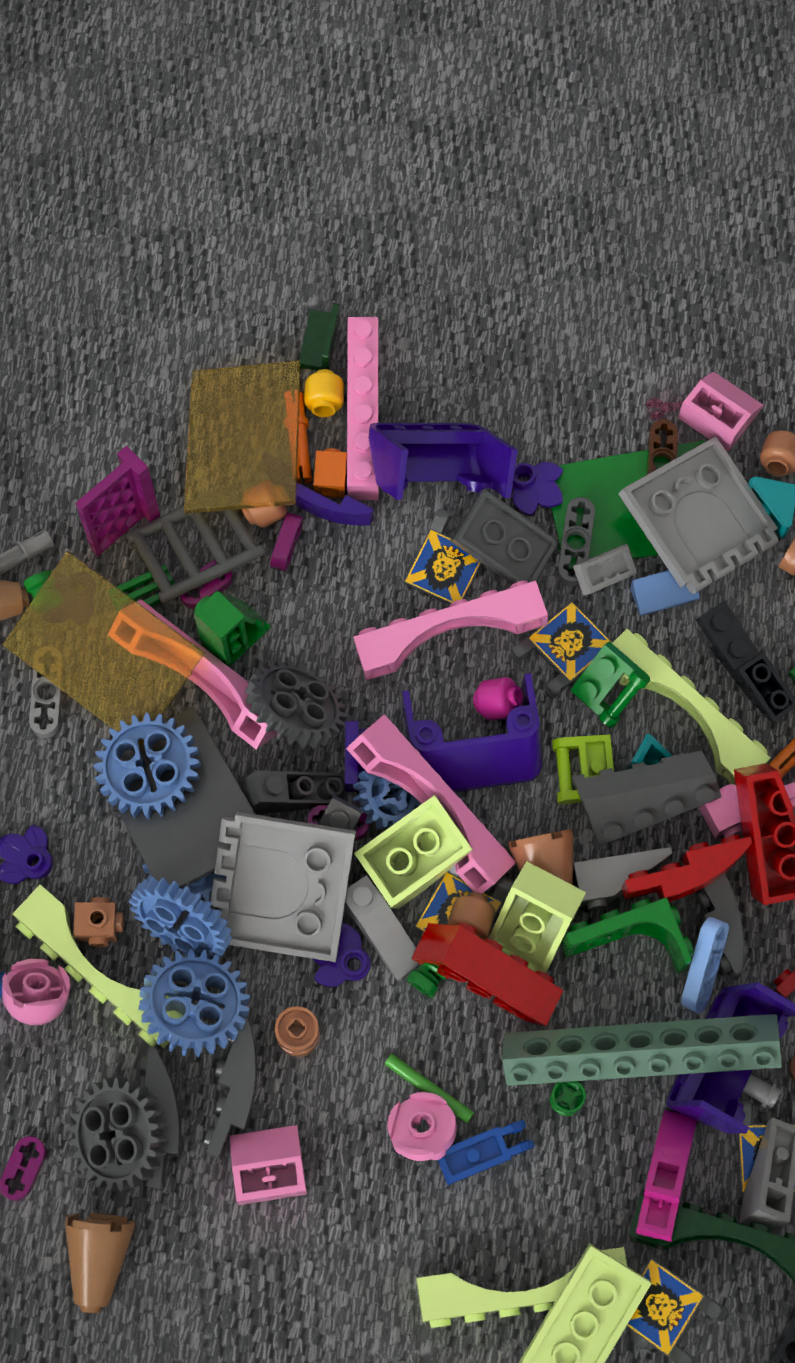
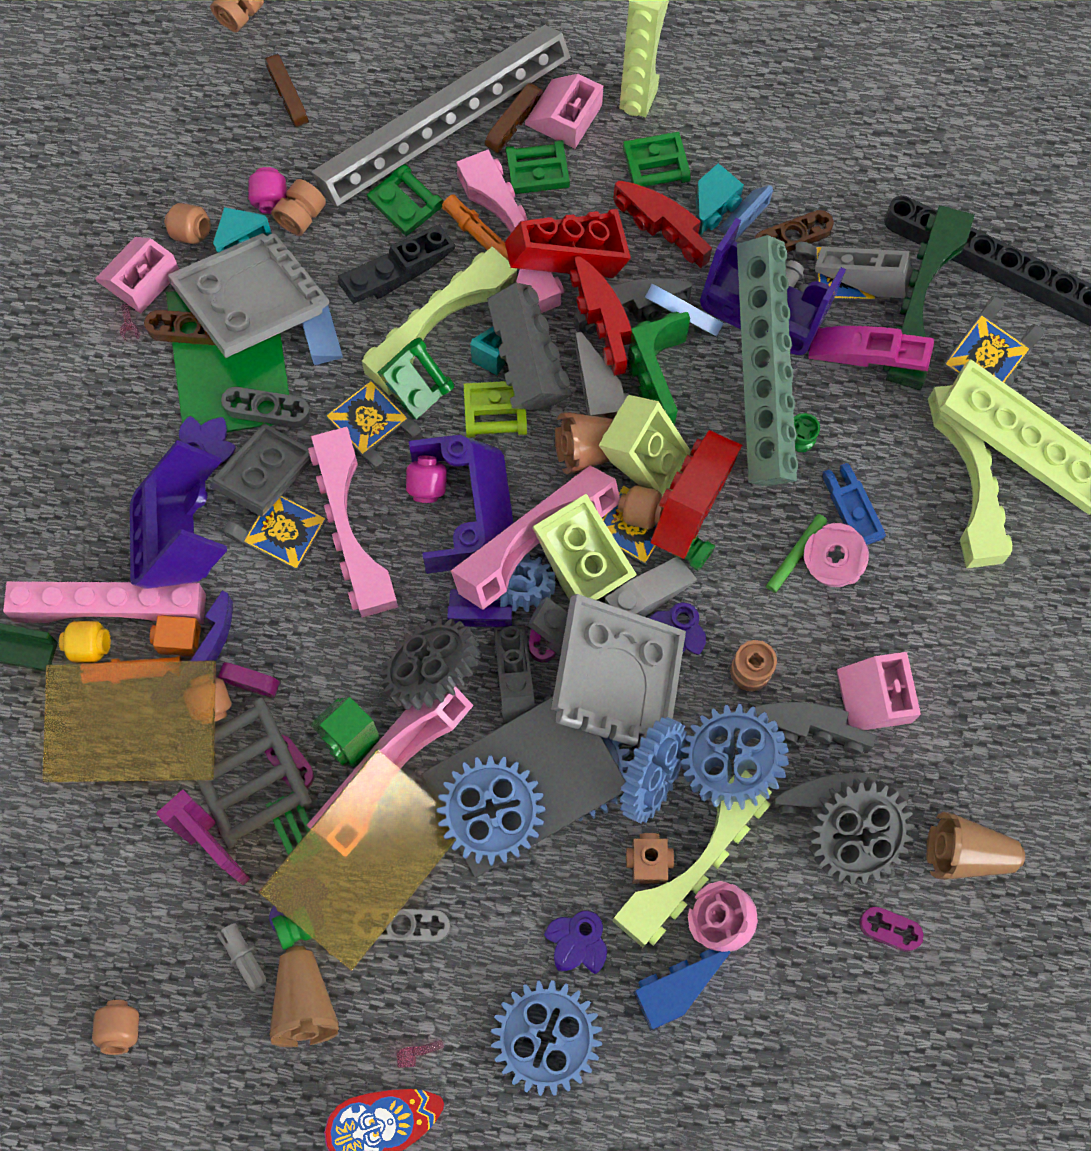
camera: 90 degrees left, 0 degrees up
light grey plate [573,544,637,595] -> none

